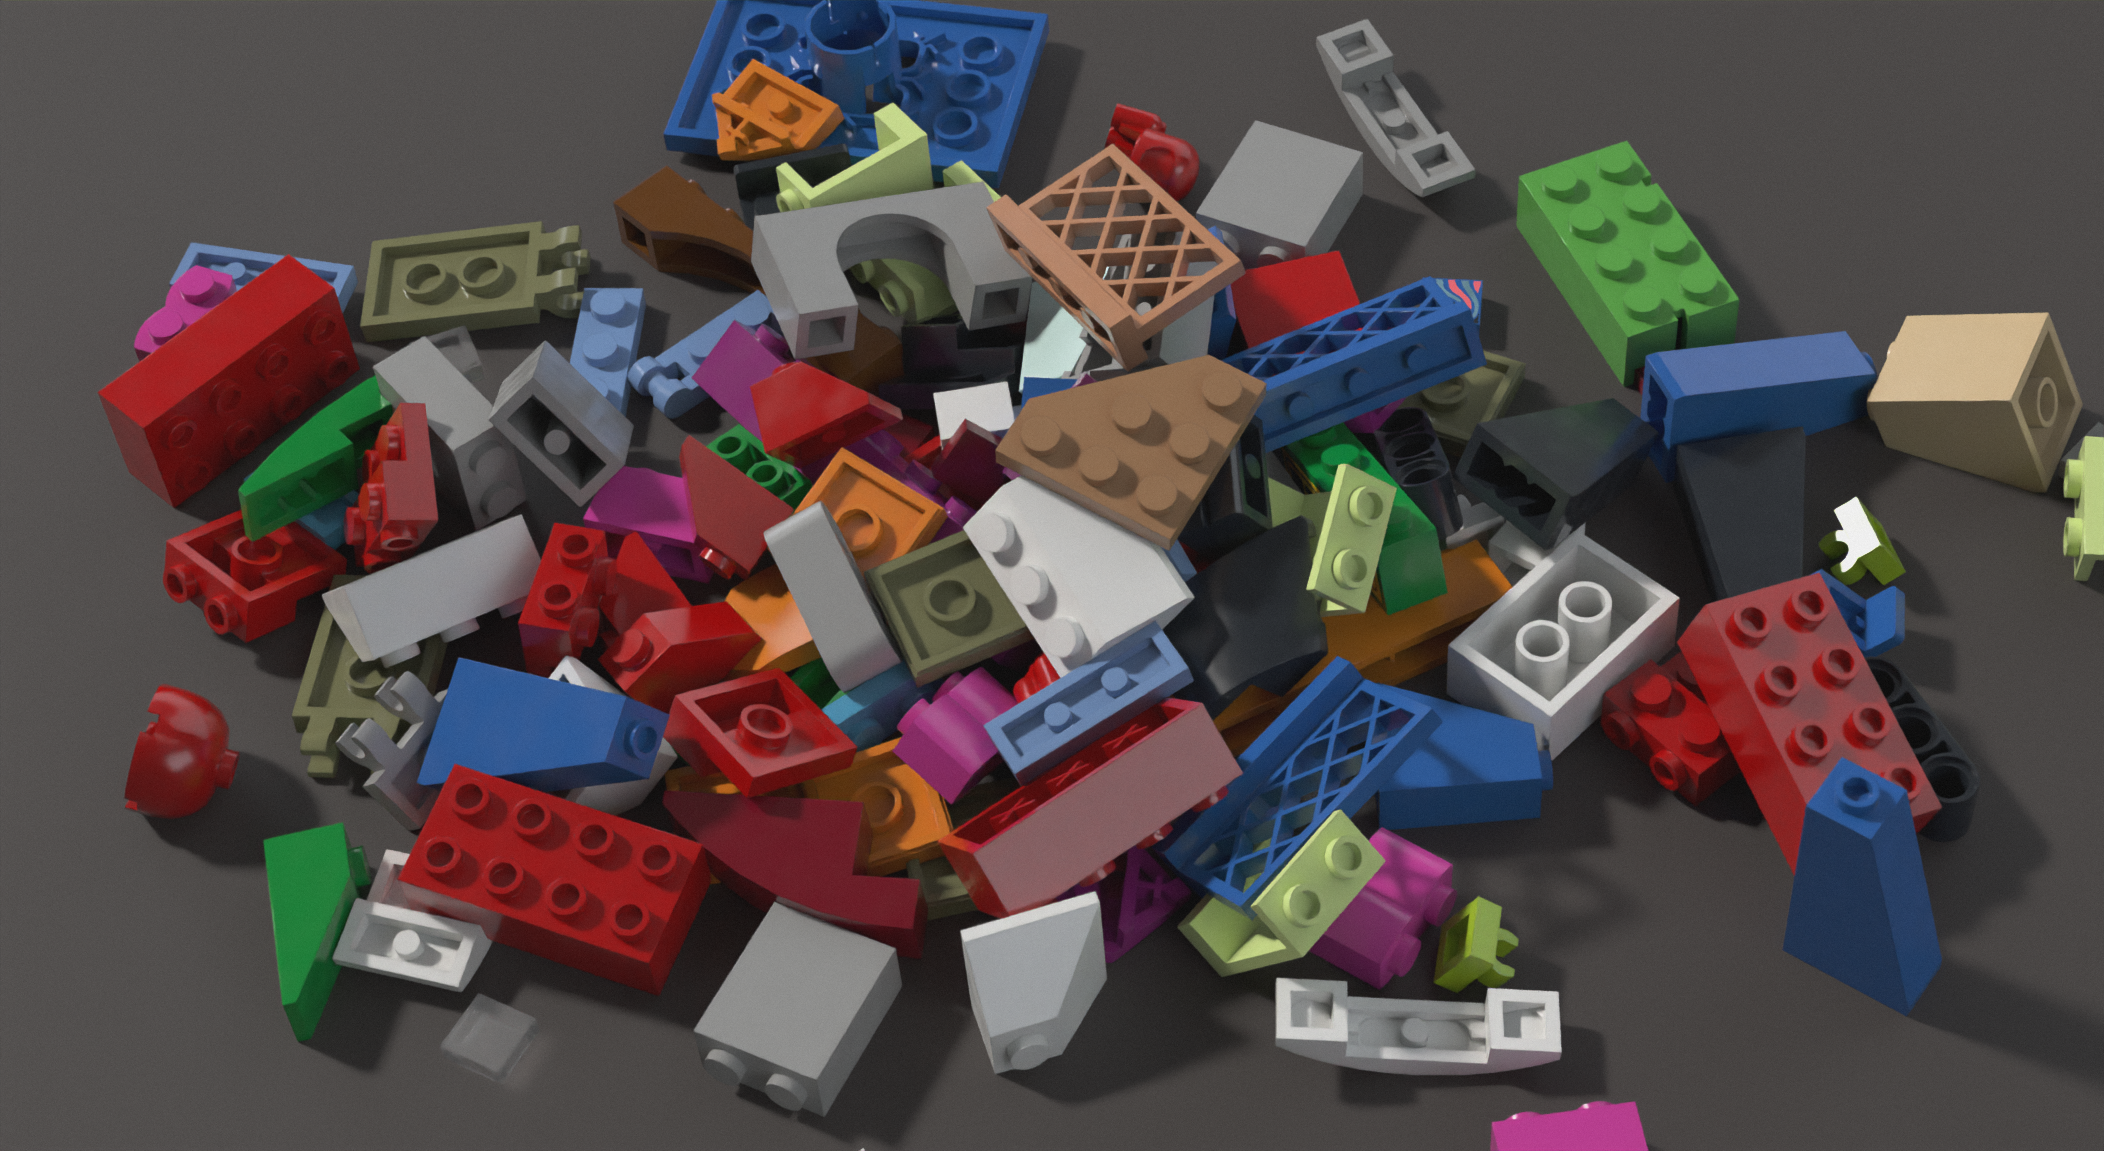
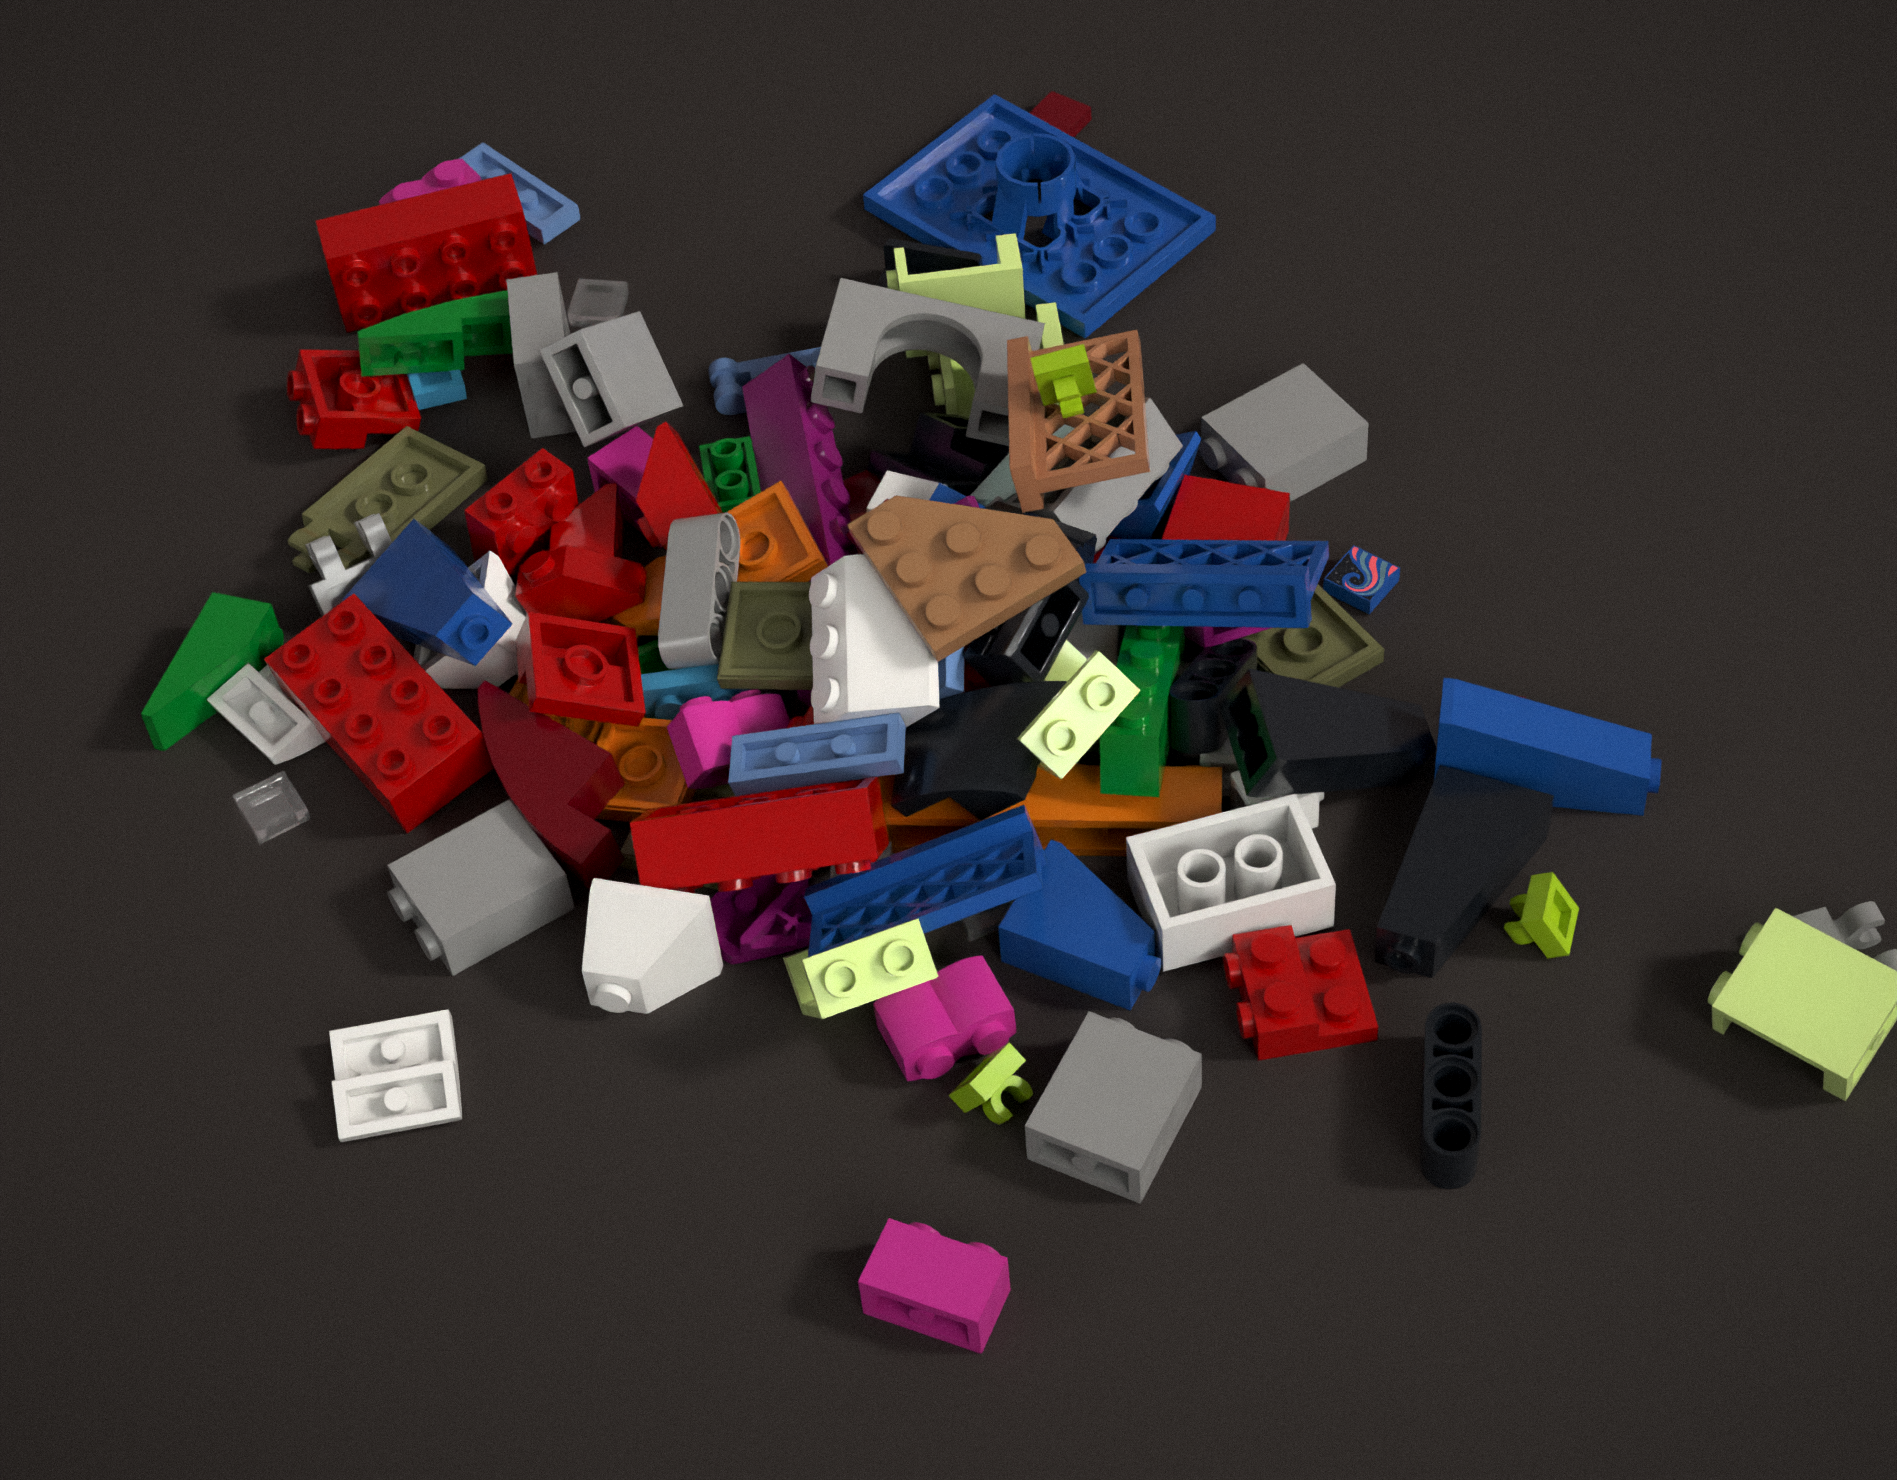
camera: 30 degrees right, 0 degrees up
red cylinder [124,683,240,819] -> none
white slope [322,514,541,668] -> none
red plate [344,403,438,573] -> none
olive tile [360,221,591,342] -> none
medium blue plate [570,288,646,417] -> none
reddish brown arch [613,166,904,398] -> none
orange slope [712,59,844,161] -> none
red slope [750,361,903,469] -> none
red piece [1104,103,1200,202] -> none
white slope [1276,978,1562,1075] -> none
light grey slope [1316,19,1475,197] -> none
bright green piece [1517,141,1739,387] -> none
red brick [1677,573,1942,876] -> none
blue slope [1783,757,1942,1017] -> none
blue bracket [1811,569,1905,657] -> none
tan slope [1867,313,2083,492] -> none
none -> light grey brick [1025,1011,1202,1204]
none -> lime tile [1030,344,1097,419]

